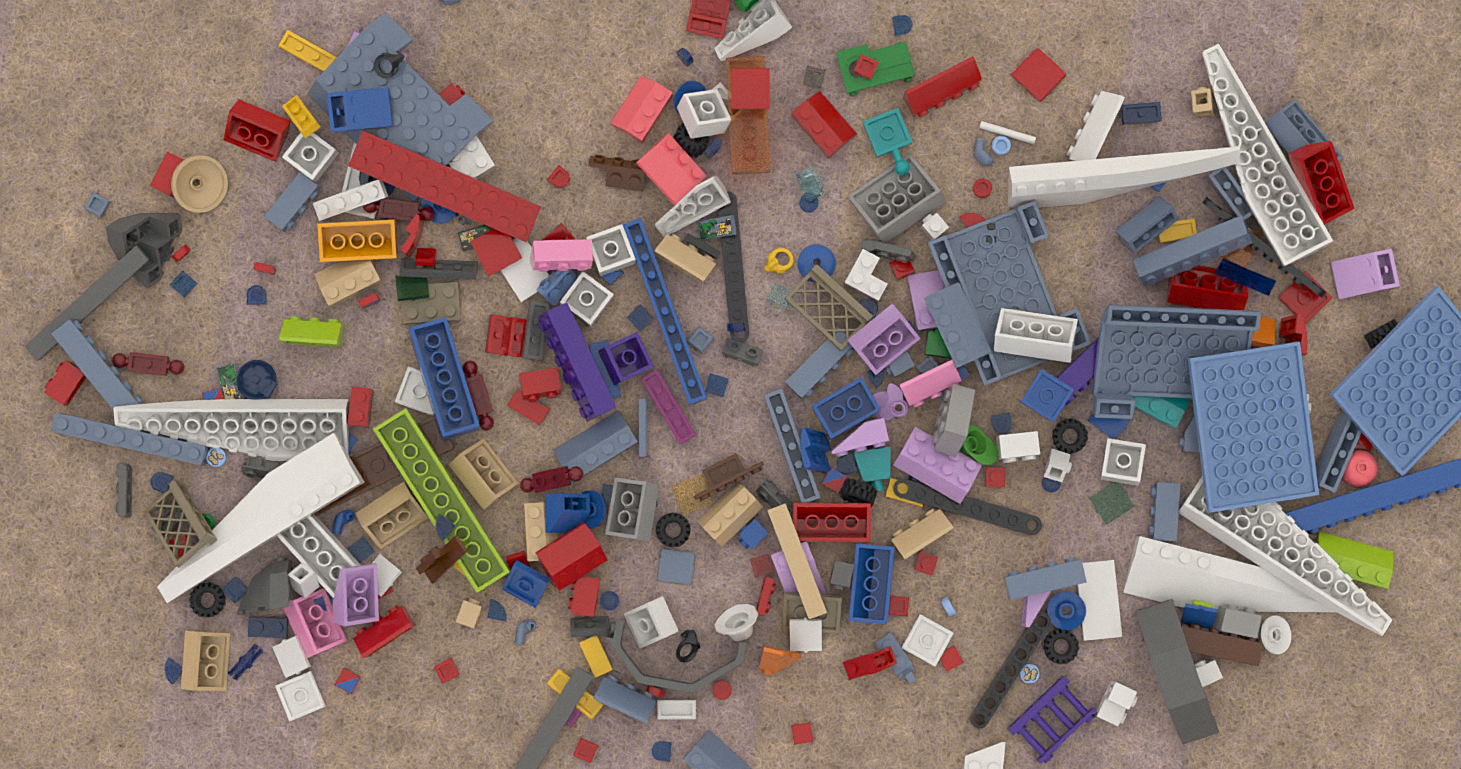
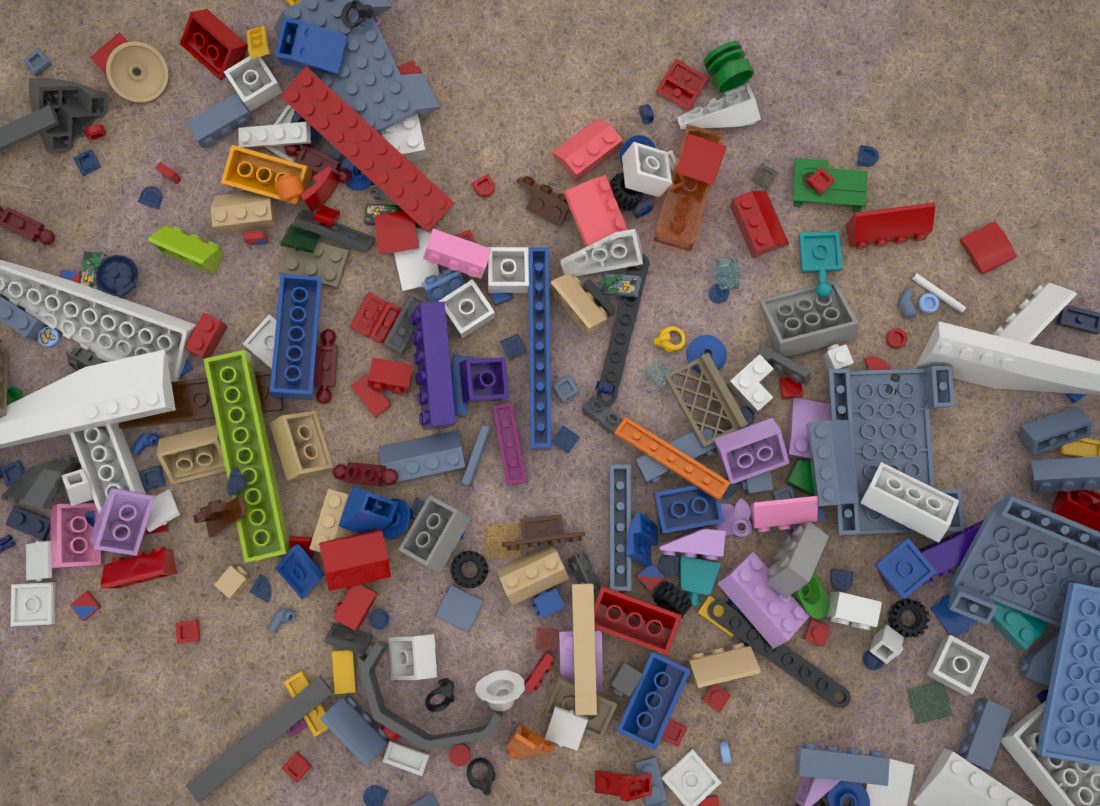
camera: 20 degrees right, 5 degrees down
none -> orange head [275,172,305,204]
none -> black piece [466,758,496,796]
none -> orange tile [614,416,731,501]

